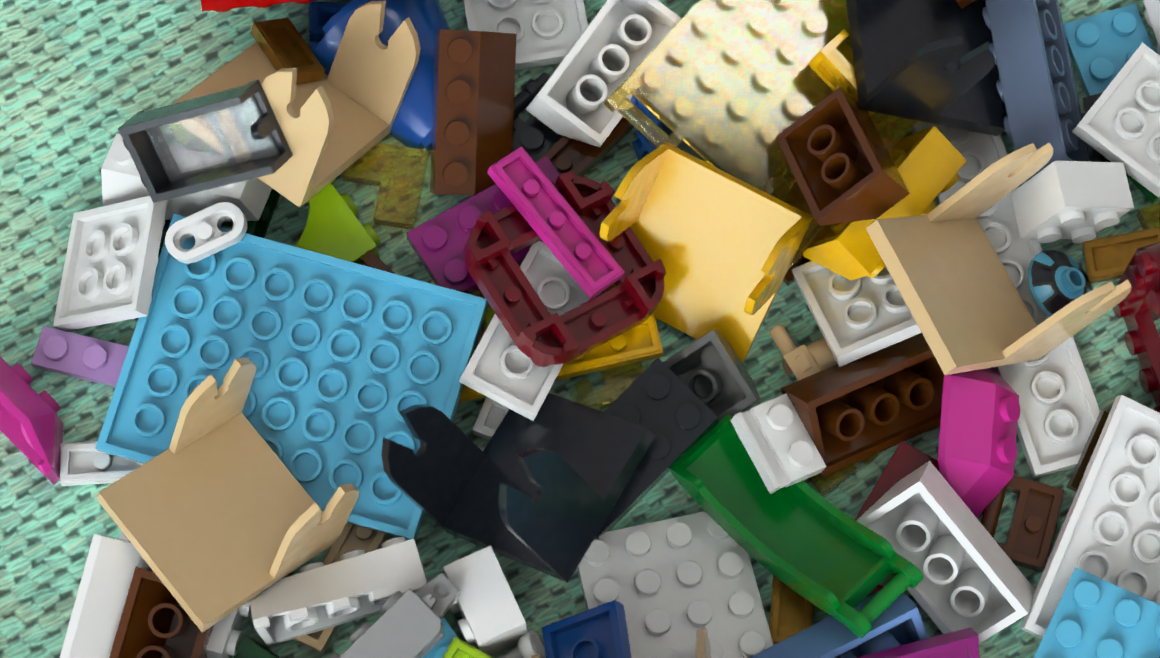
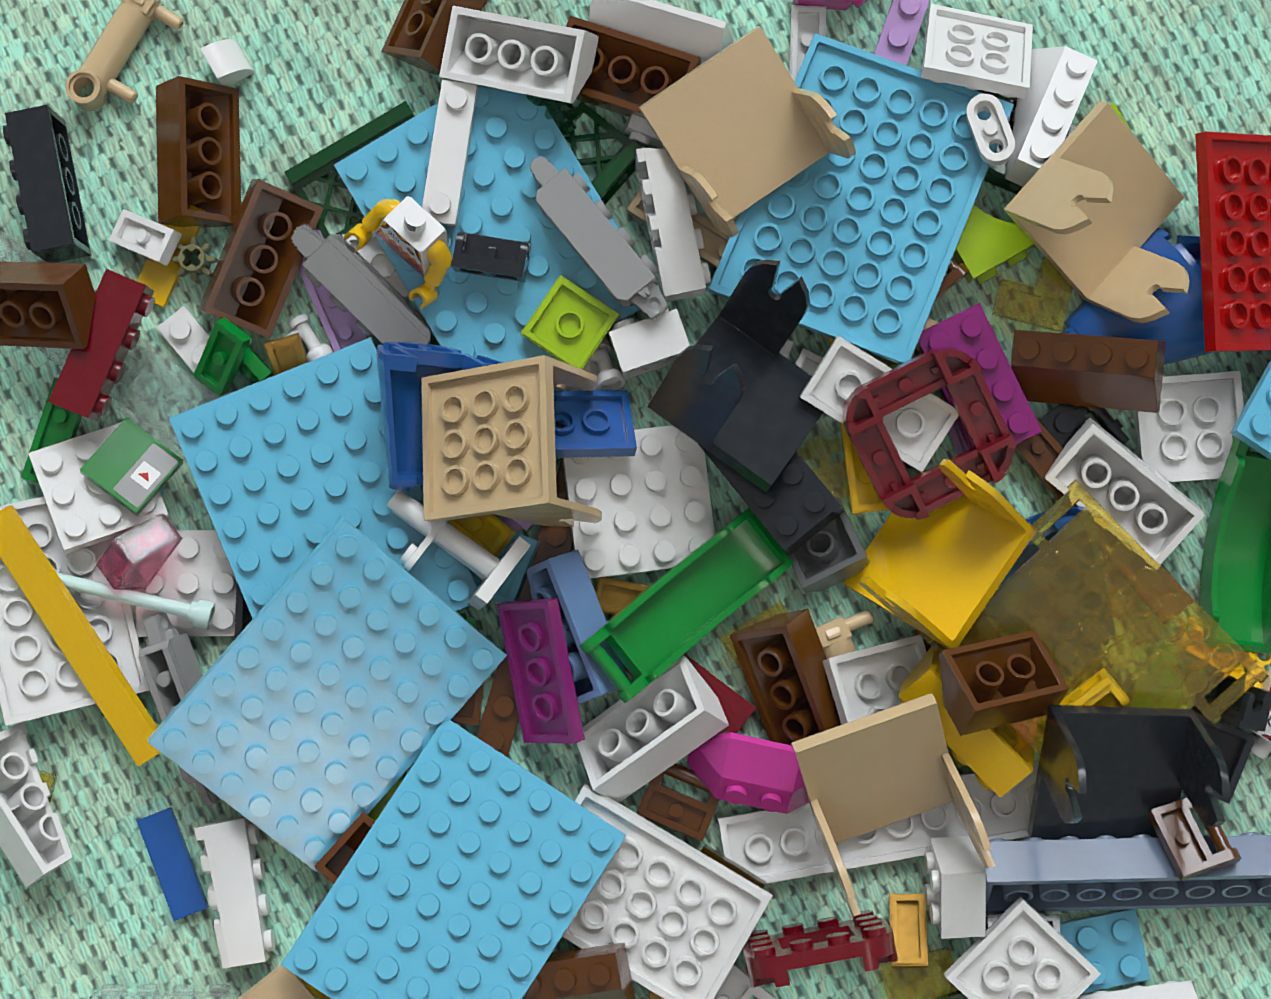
camera: 95 degrees right, 15 degrees up
door [118,80,293,203] -> none
pearl gold tile [251,17,325,84] -> none
dark pink tile [487,146,625,299] -> none
white plate [730,393,827,494] -> none
dish [1028,250,1093,317] -> none

